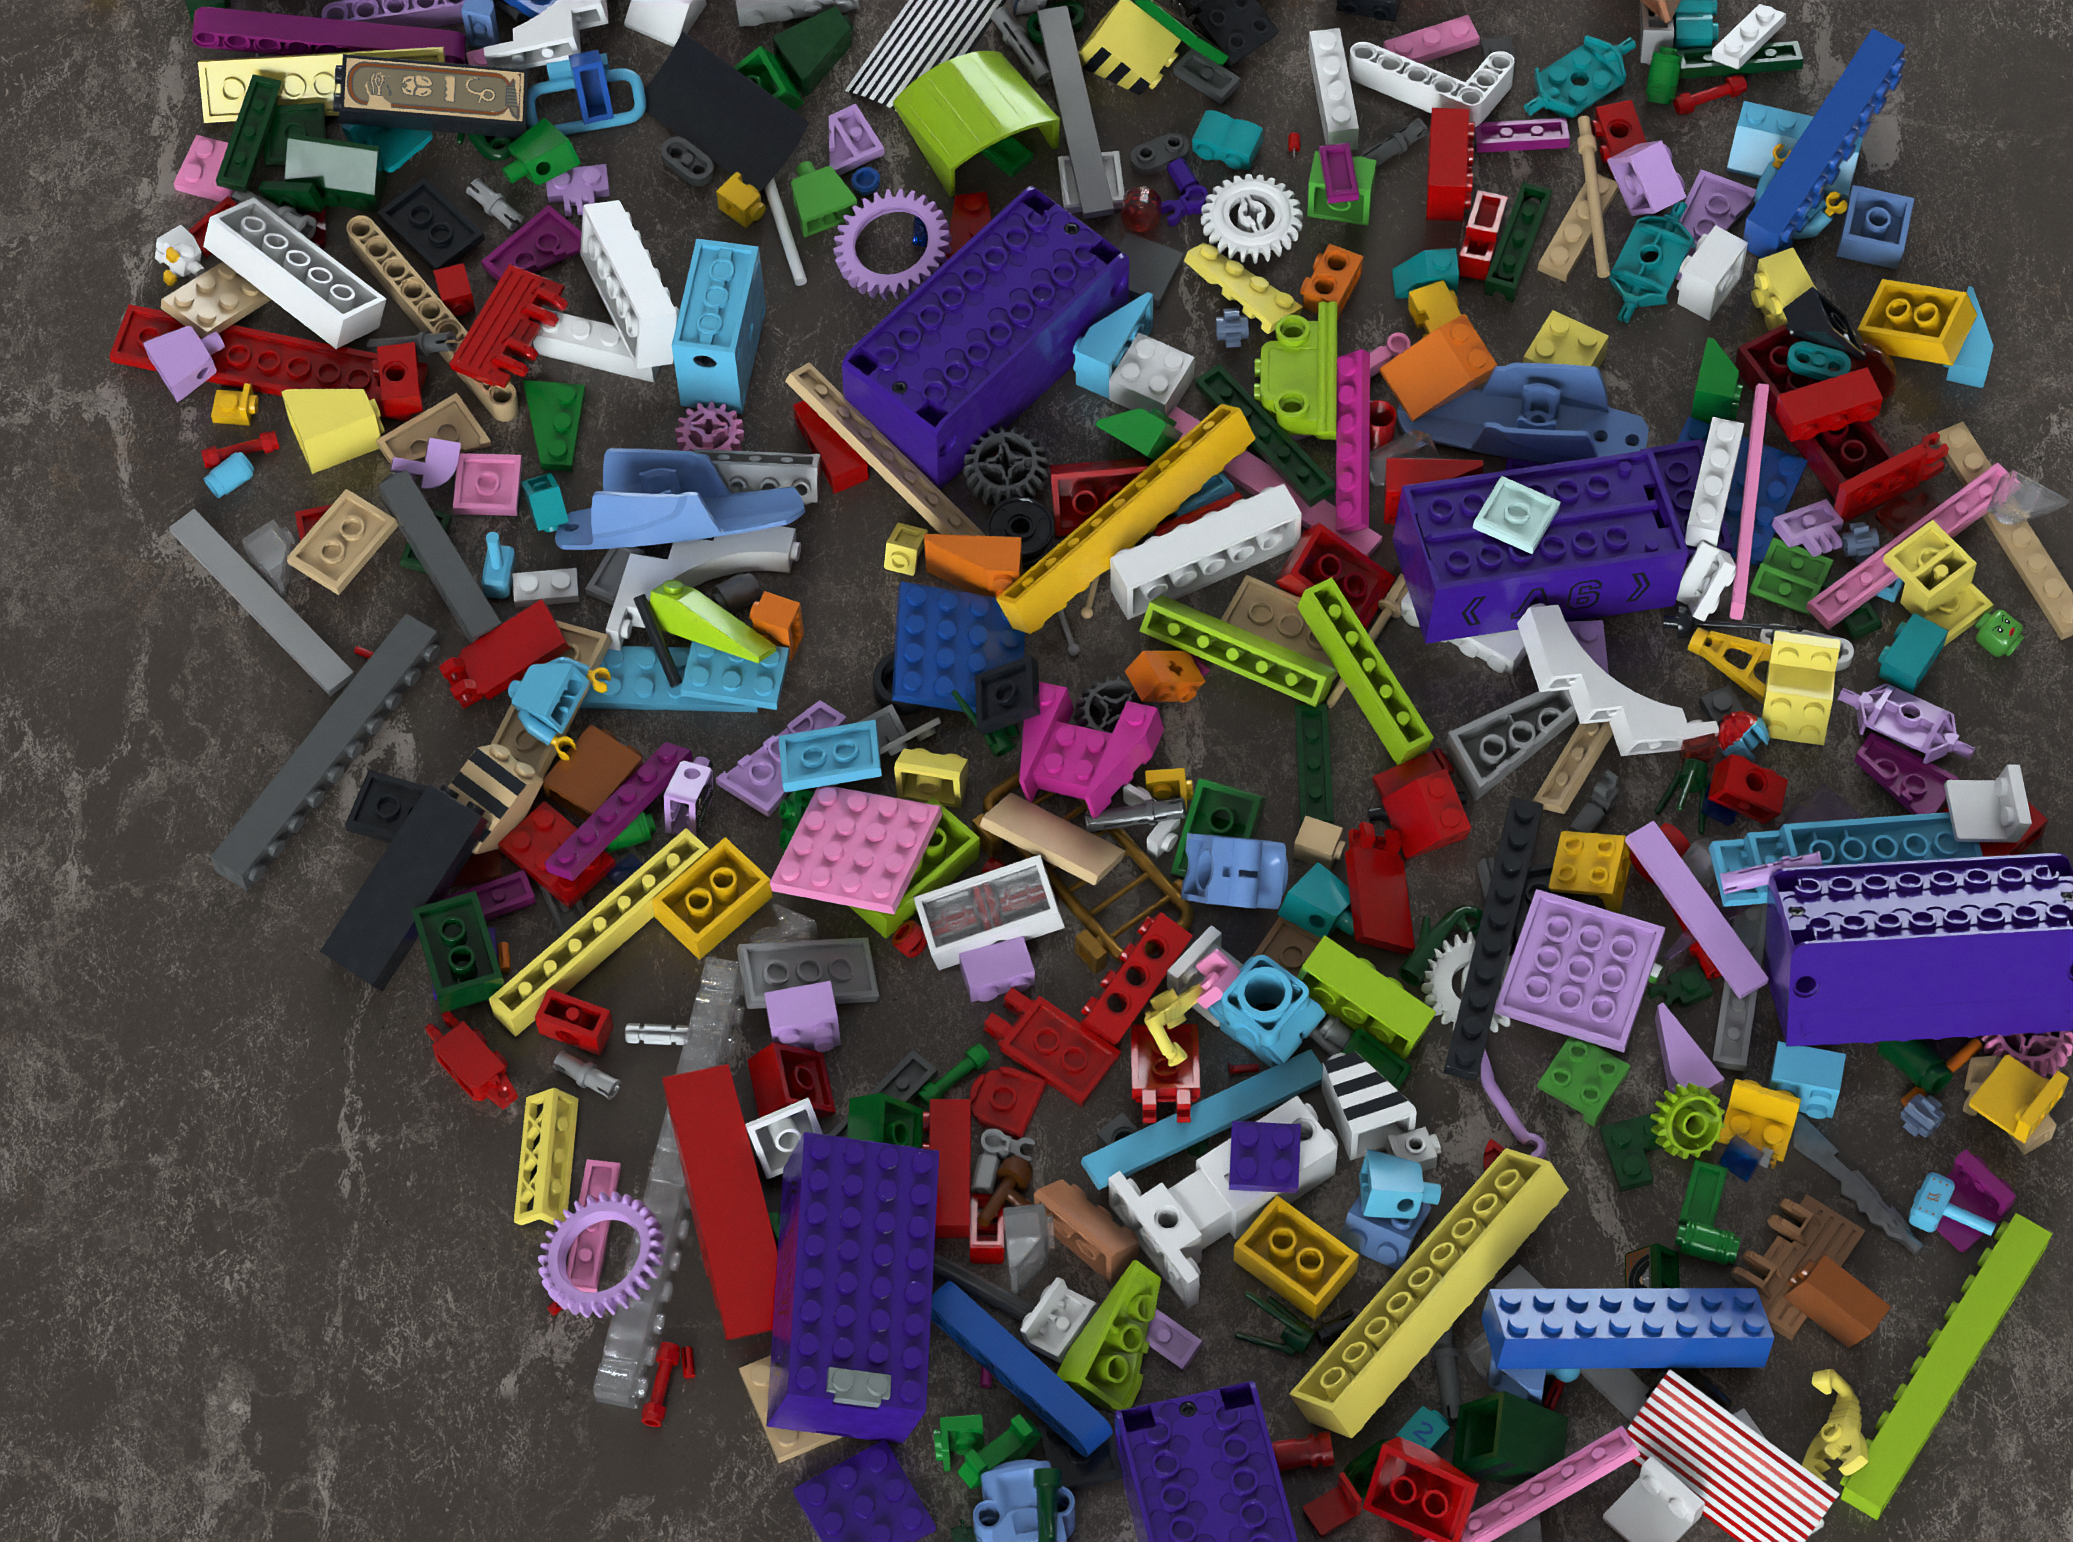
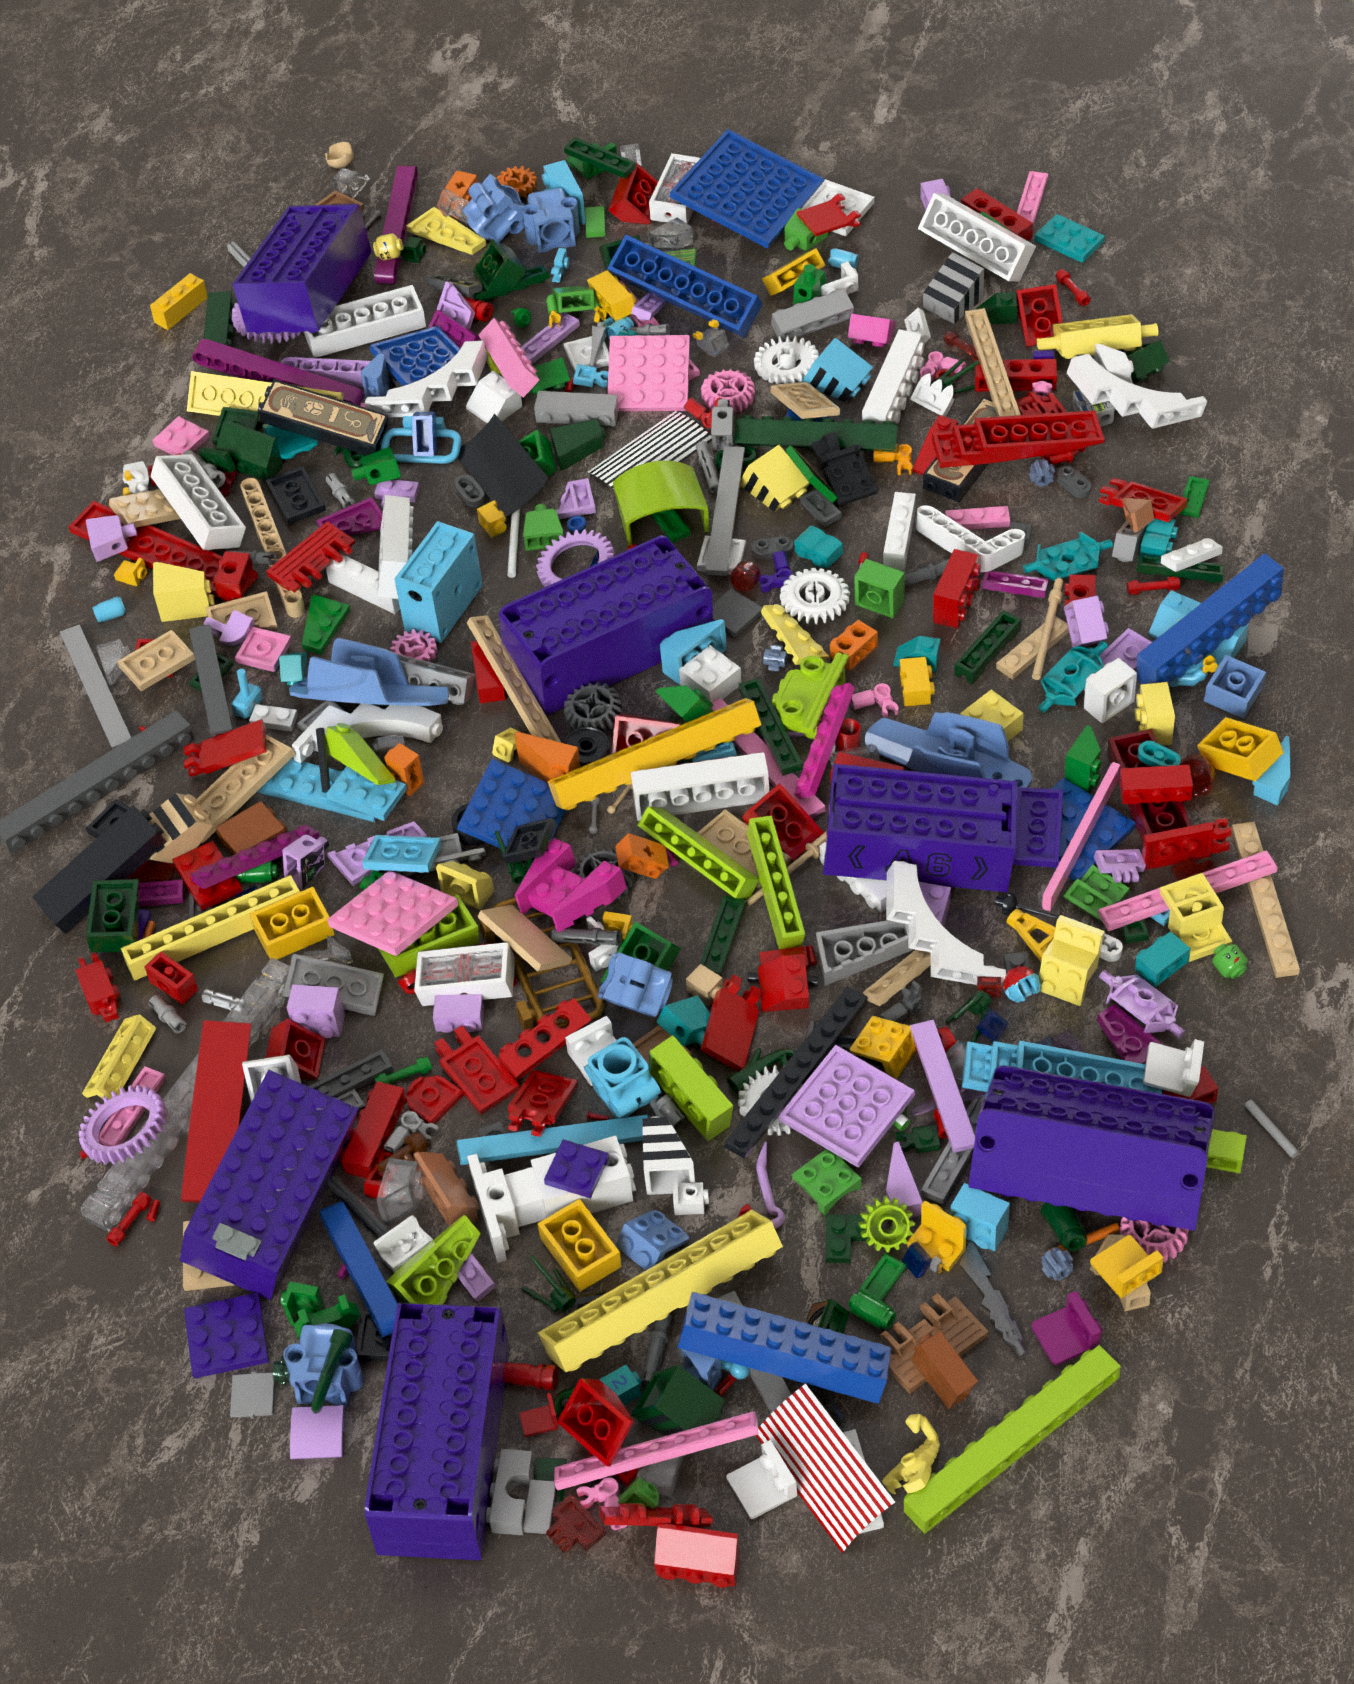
camera: 20 degrees right, 10 degrees down
red bar [201,431,280,469] -> none
dark green plate [216,74,283,193] -> none
red brick [433,263,475,316] -> none
medium azure torso [508,657,611,760] -> none
green slope [847,1093,924,1148] -> none
light yellow animal [1144,982,1203,1067] -> none
bright pink bracket [1196,949,1241,1010] -> none
magenta tile [1318,142,1359,204] -> none
green tile [1340,1027,1413,1090] -> none
medium azure torso [1359,1149,1441,1219] -> none
orange slope [1379,313,1498,422] -> none
red slope [1458,190,1508,281] -> none
light aqua tile [1473,476,1561,554] -> none
green head [1645,46,1683,105] -> none
white bracket [1676,541,1736,622] -> none
white brick [1685,417,1744,547] -> none
red brick [1708,754,1788,824] -> none
lavender pin [1720,851,1823,895] -> none
black slope [1783,286,1867,362] -> none
sand blue gear [1842,522,1880,563] -> none
medium azure piece [1908,1172,1996,1236] -> none
clear slope [1987,470,2069,525] -> none

